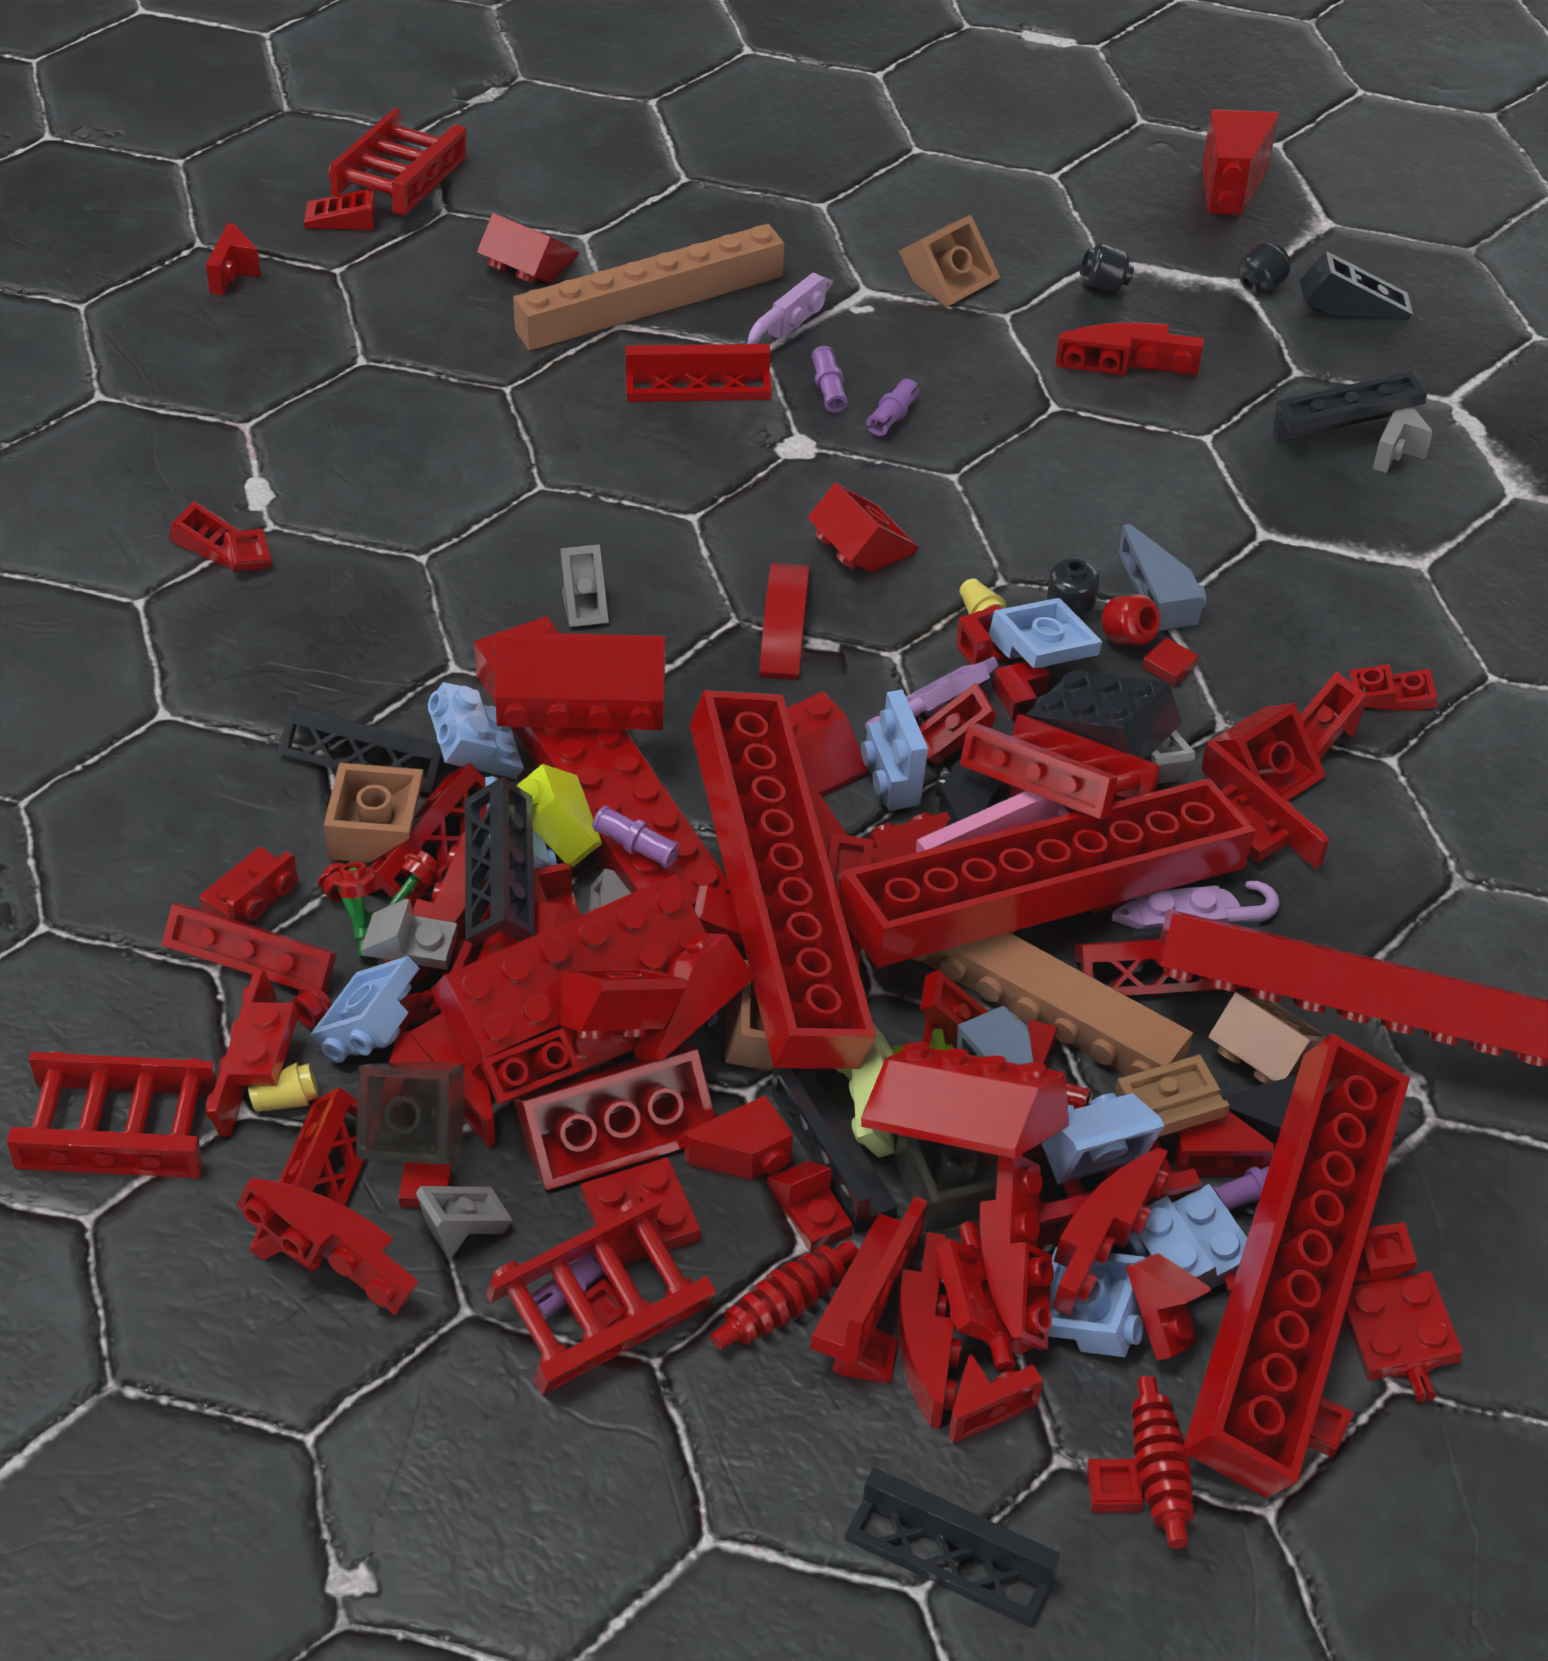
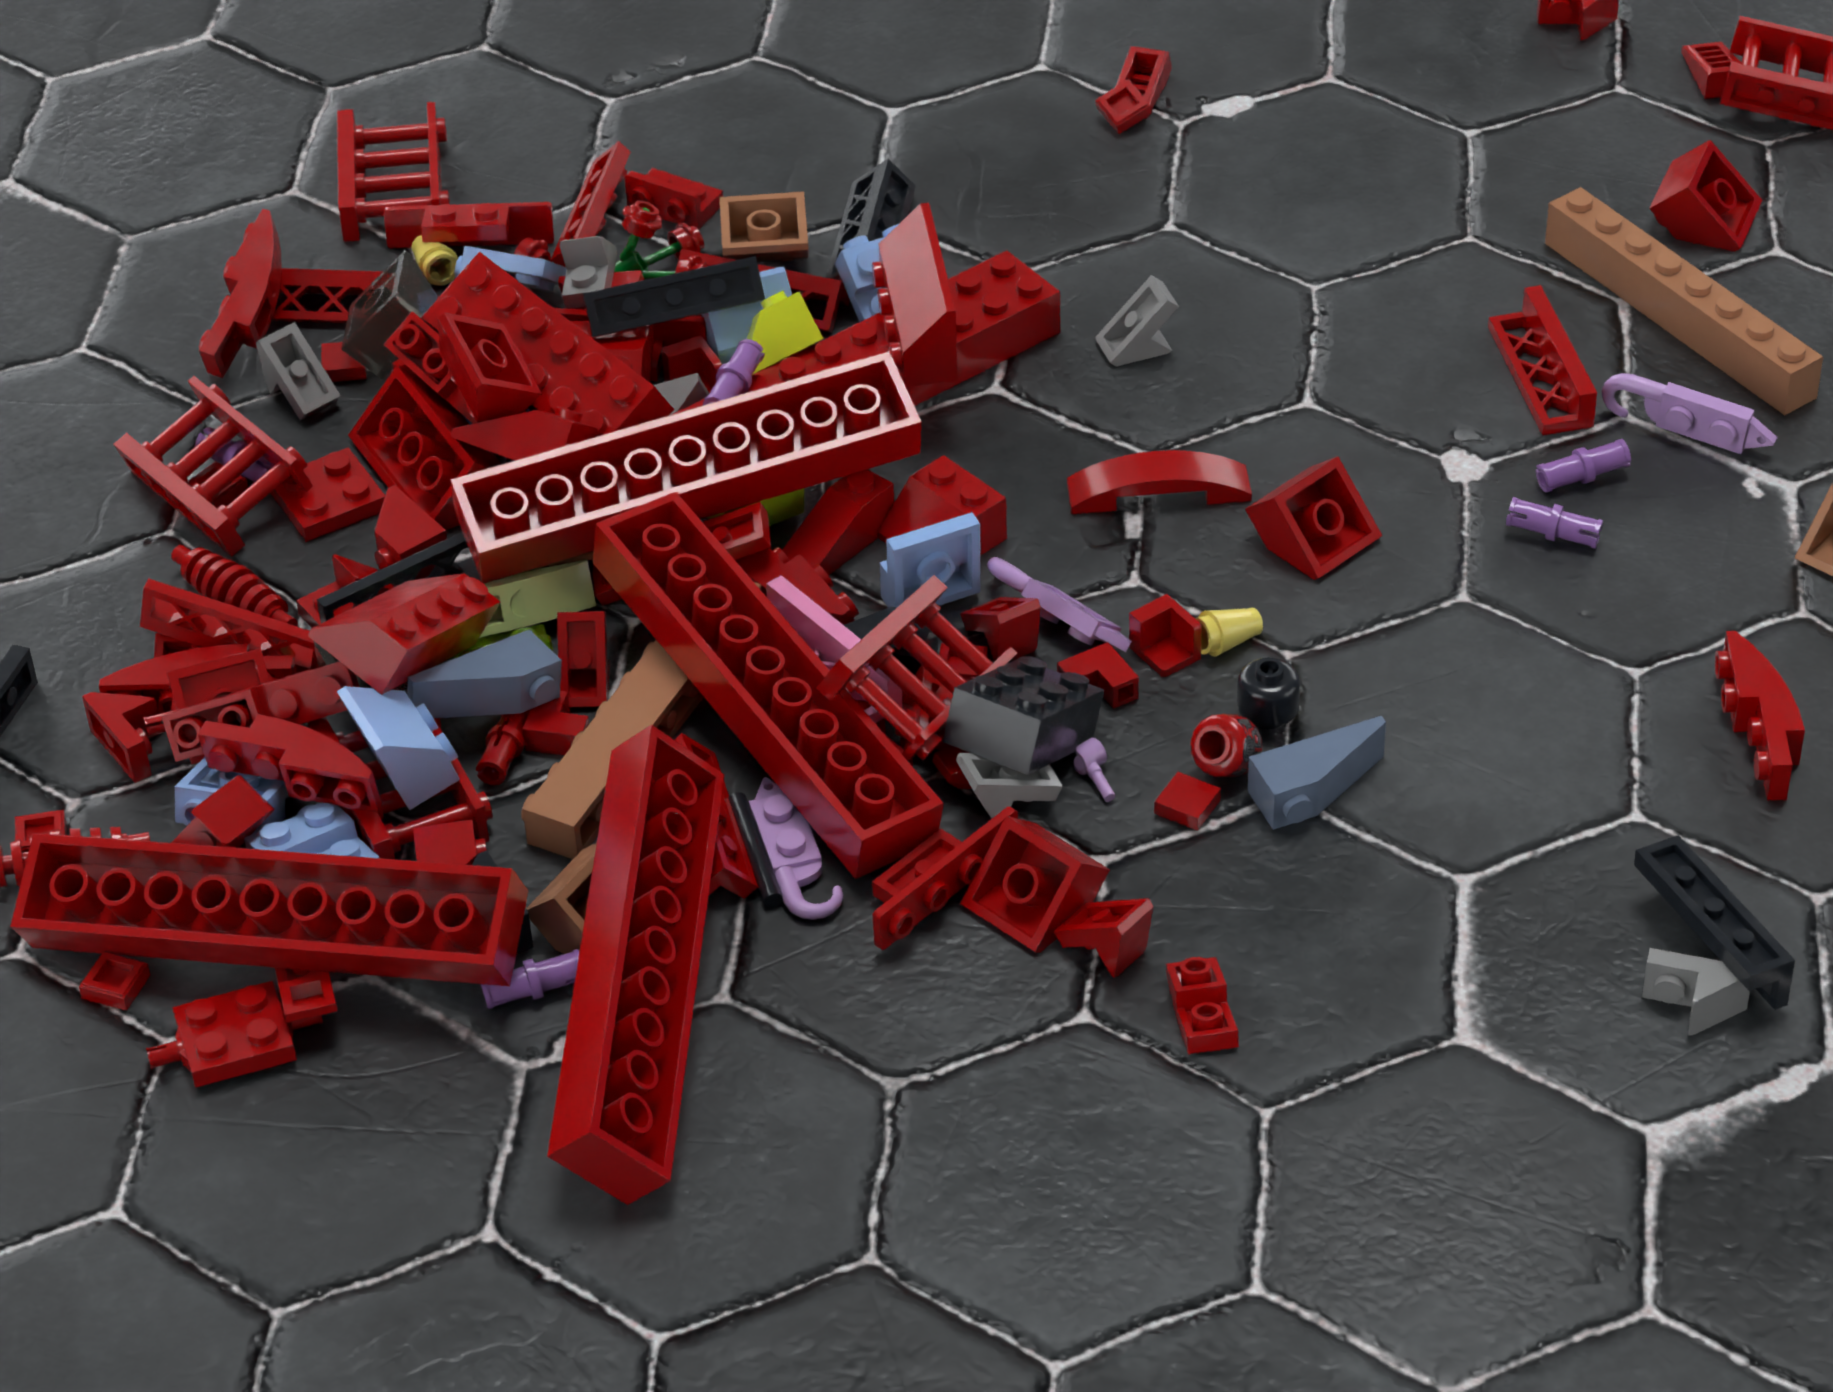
camera: 85 degrees right, 5 degrees down
light blue plate [989,598,1102,668] -> none
medium nougat plate [1115,1055,1230,1137] -> none

